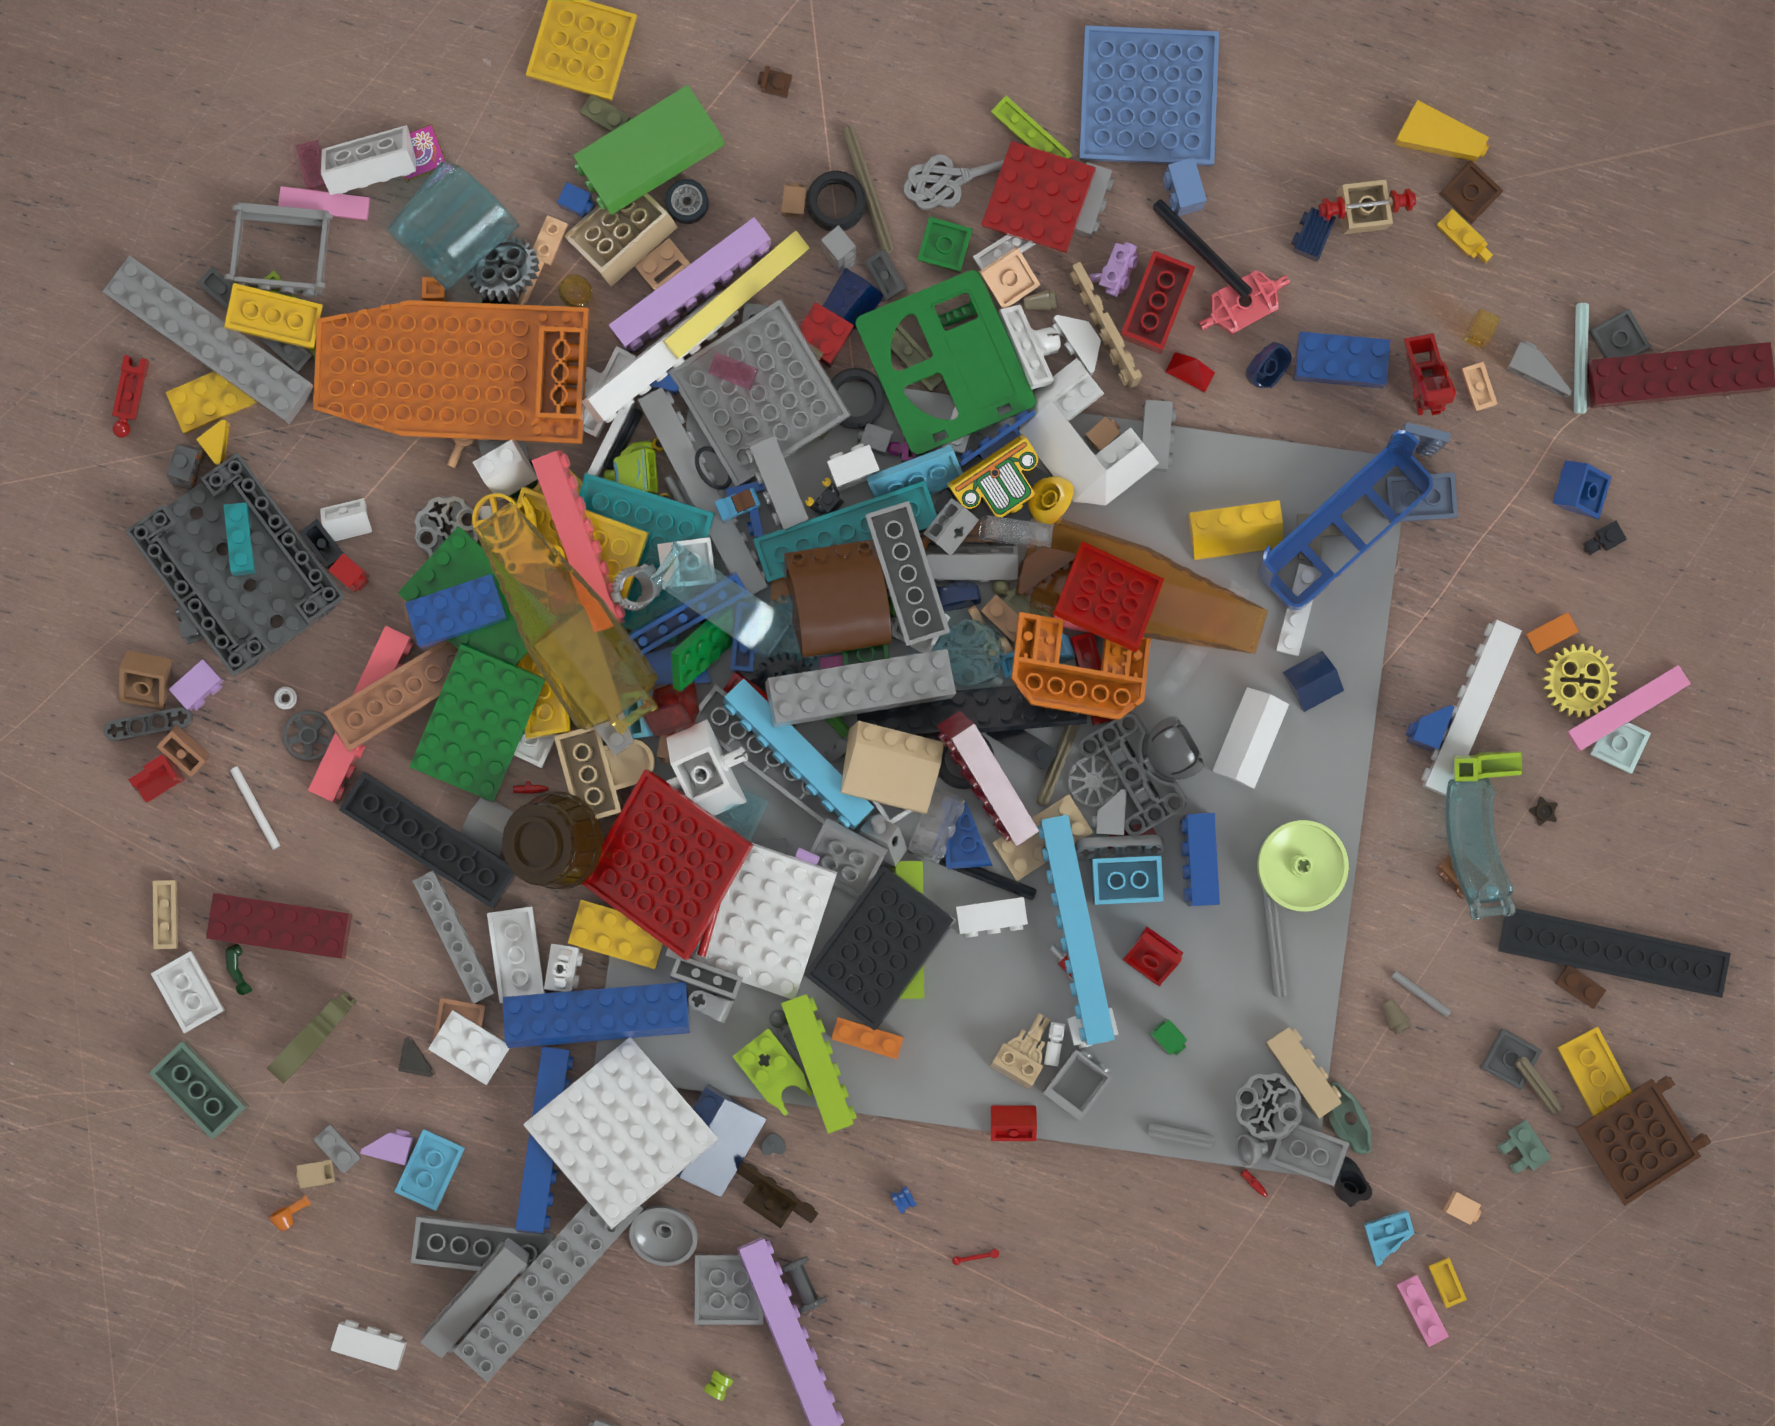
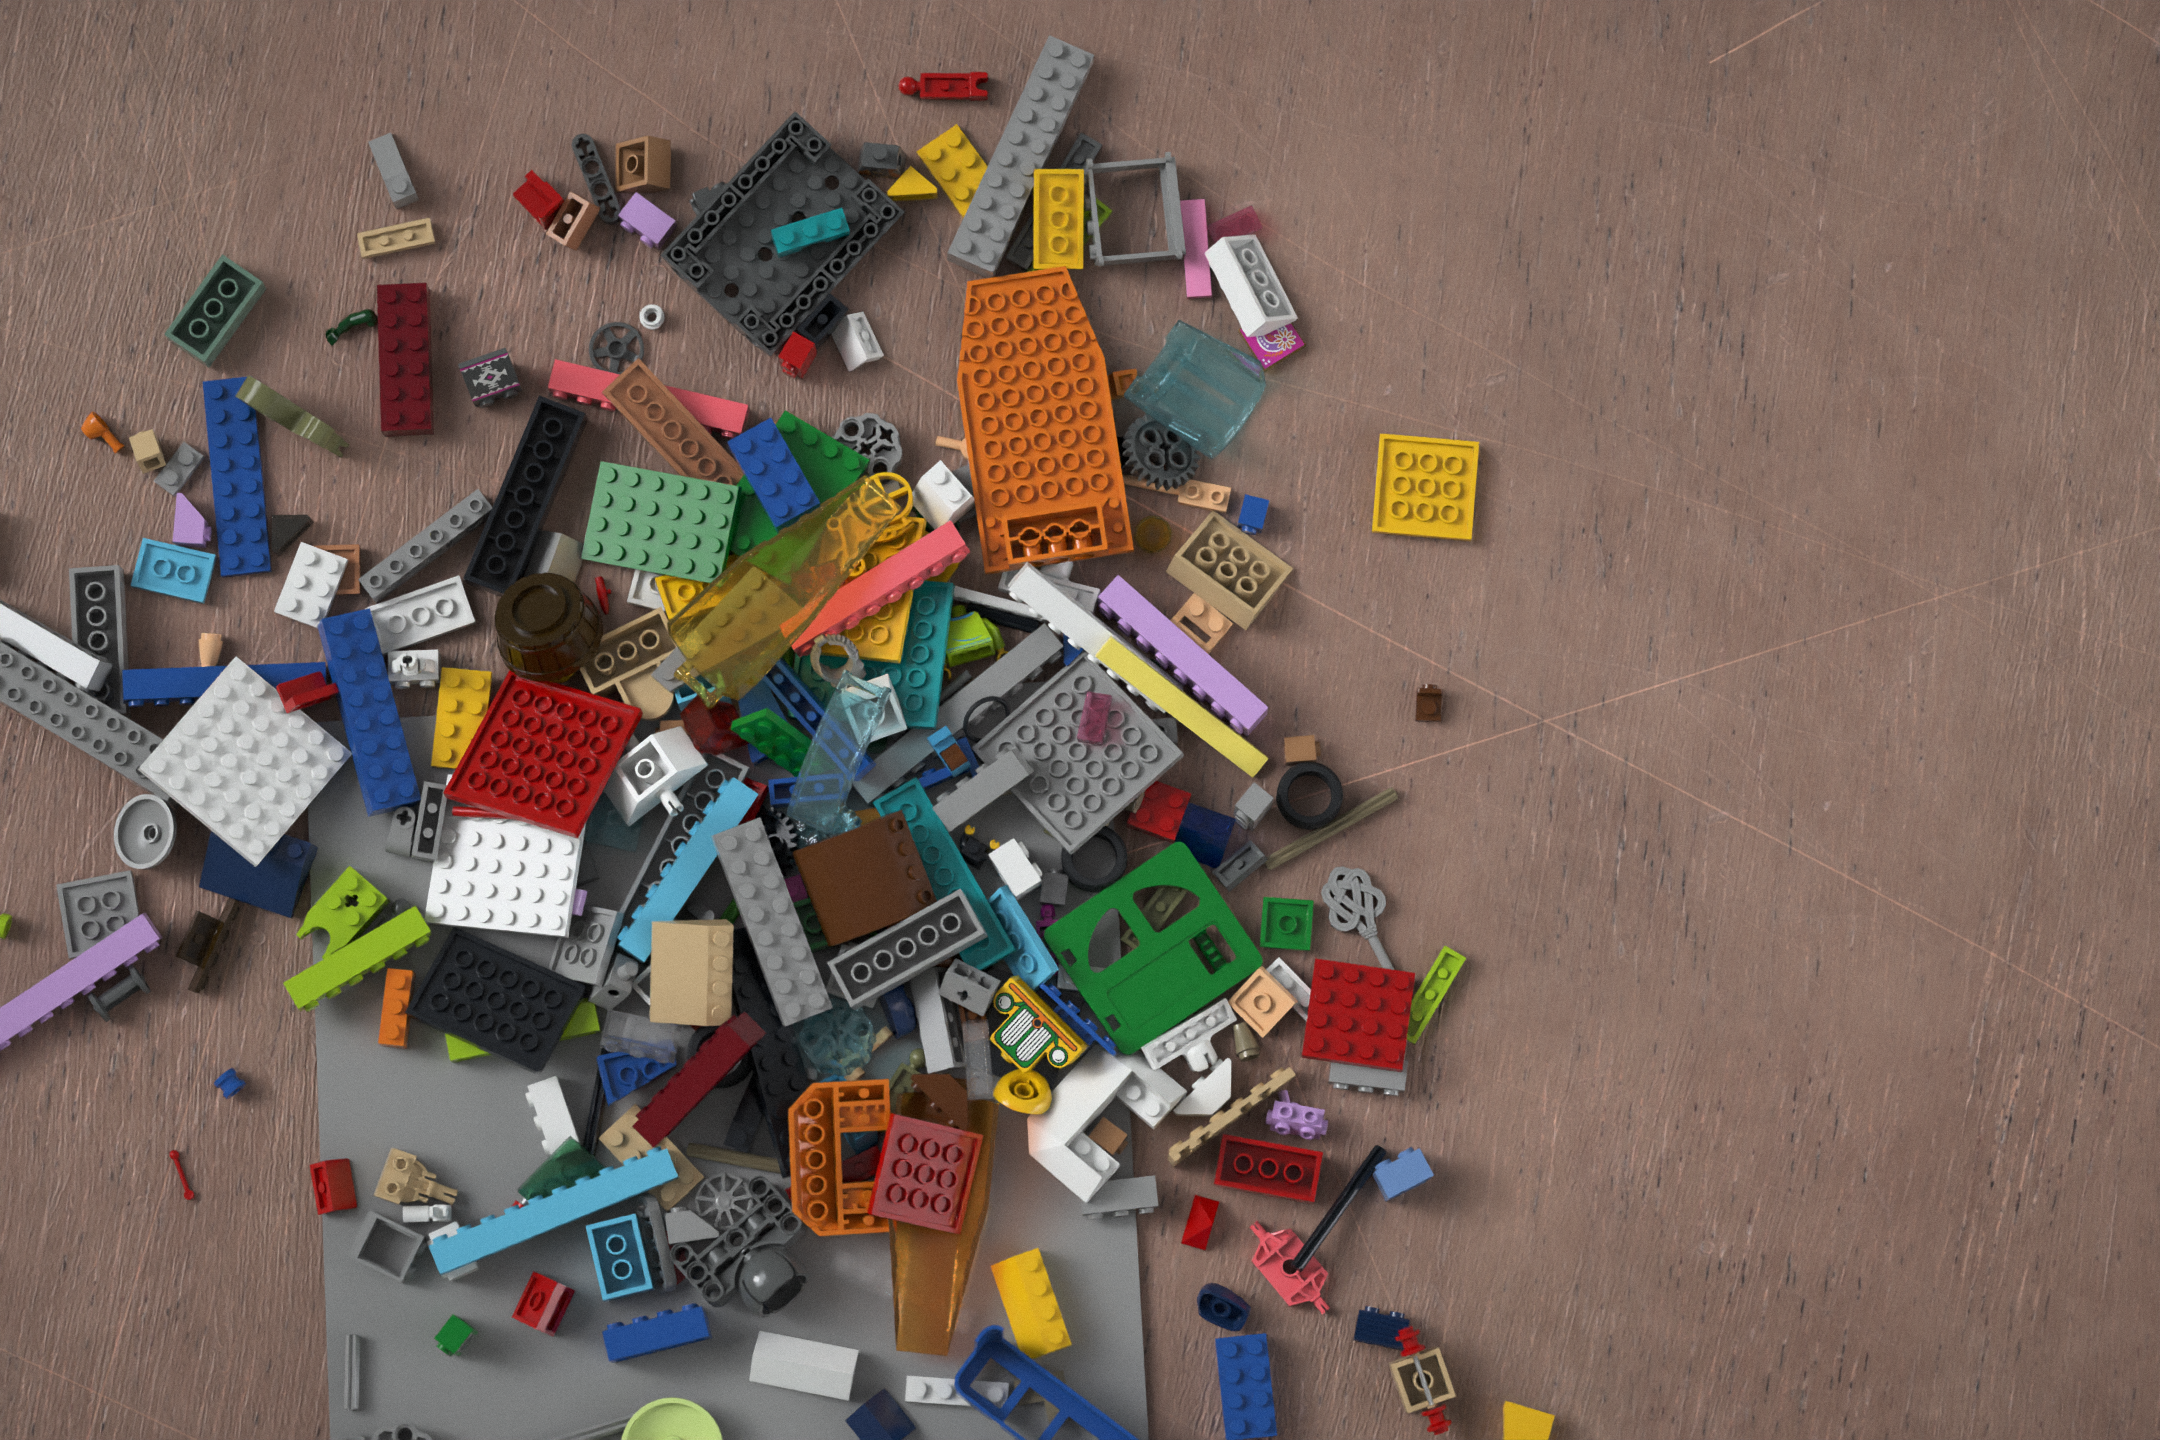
camera: 85 degrees right, 5 degrees down
white plate [151,951,225,1033] -> none
white bar [230,766,281,850] -> none
bright green brick [573,85,725,215] -> none
olive plate [580,95,630,132] -> none
wheel [666,179,709,224] -> none
dark grey piece [761,1133,786,1155] -> none
medium nougat brick [980,594,1018,644] -> none
medium blue plate [1079,25,1219,166] -> none
none -> light nougat cone [198,633,223,667]
none -> blue plate [203,376,272,578]
none -> red panel [276,671,339,714]
none -> light grey slope [368,133,419,209]
none -> dark grey slope [458,348,522,408]
none -> clear green tile [517,1135,607,1201]

